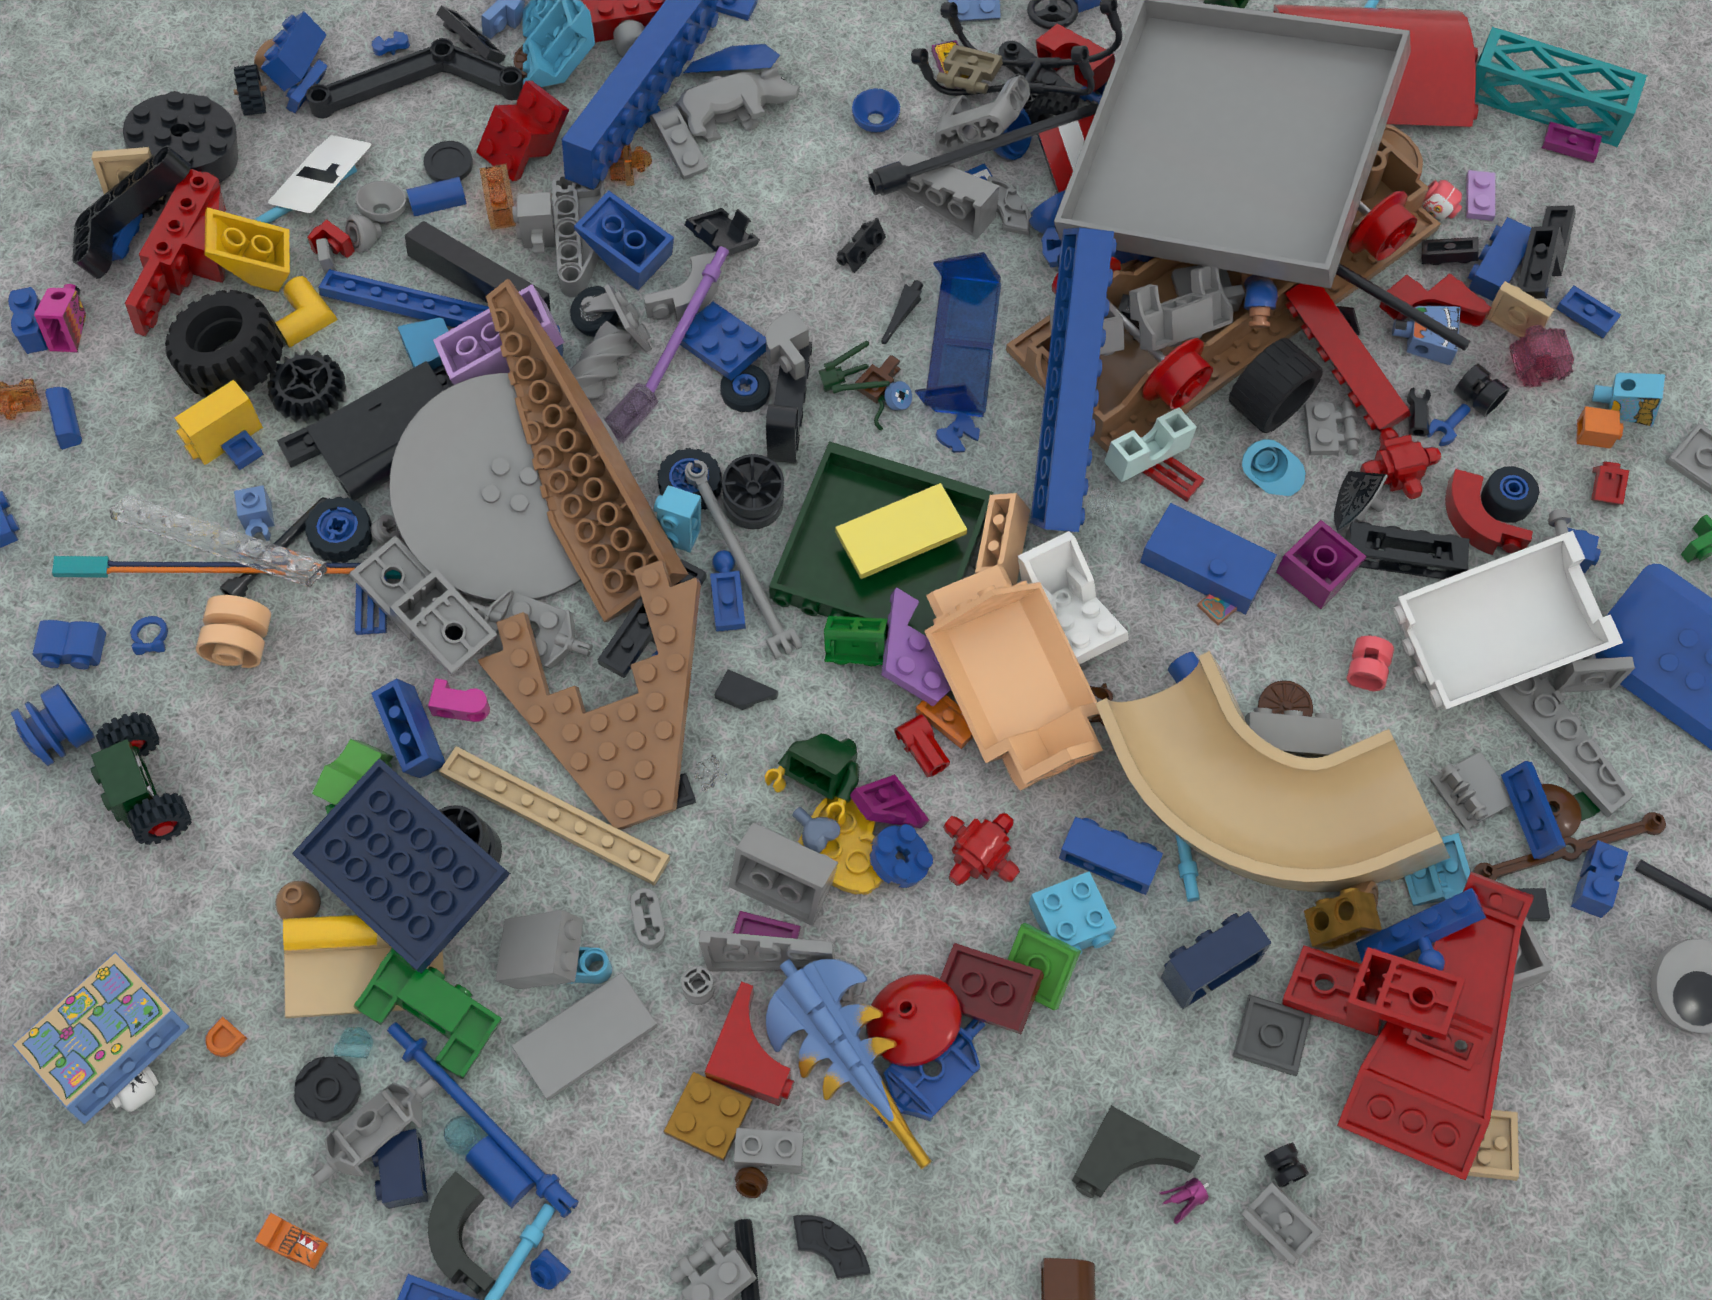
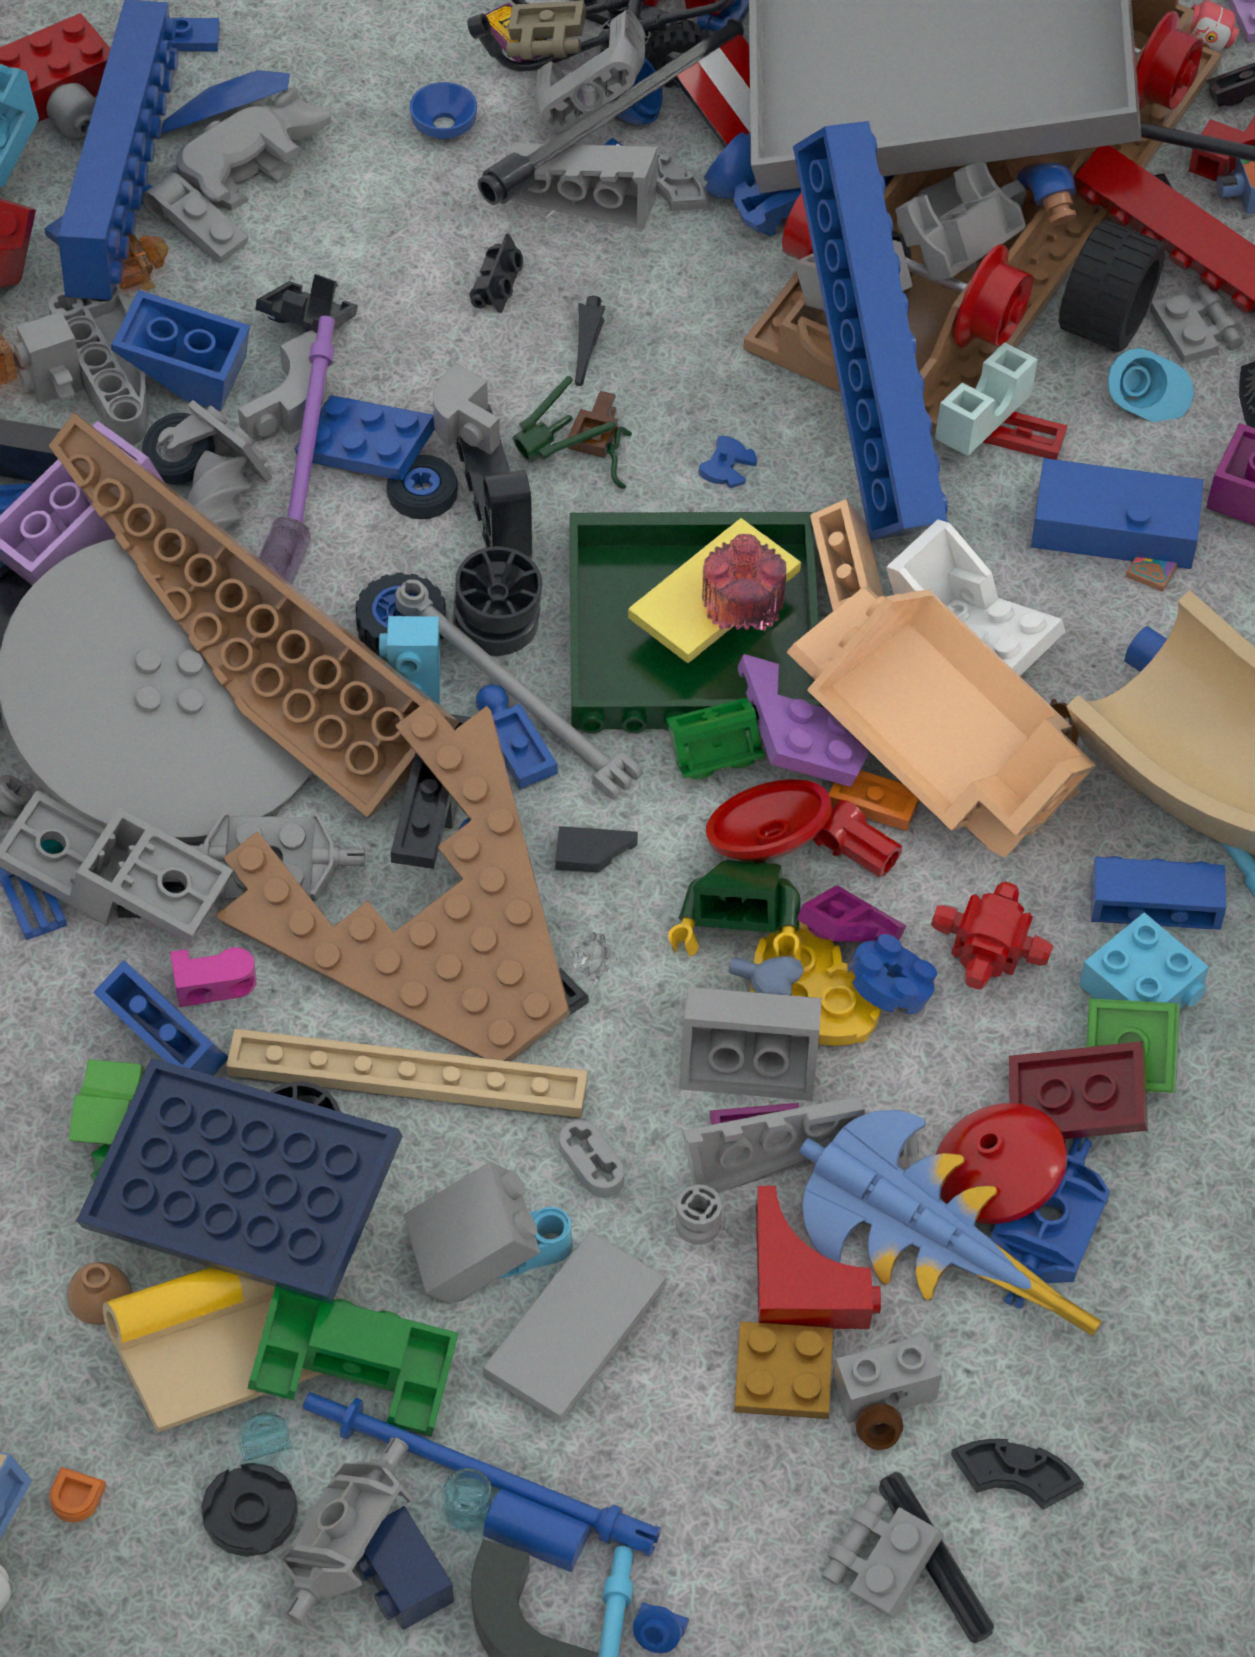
camera: 20 degrees left, 10 degrees down
medium blue tile [885,381,912,411] -> none
clear blue piece [915,252,1001,417] -> none
none -> clear pink brick [702,534,787,631]
none -> red dish [706,779,832,861]

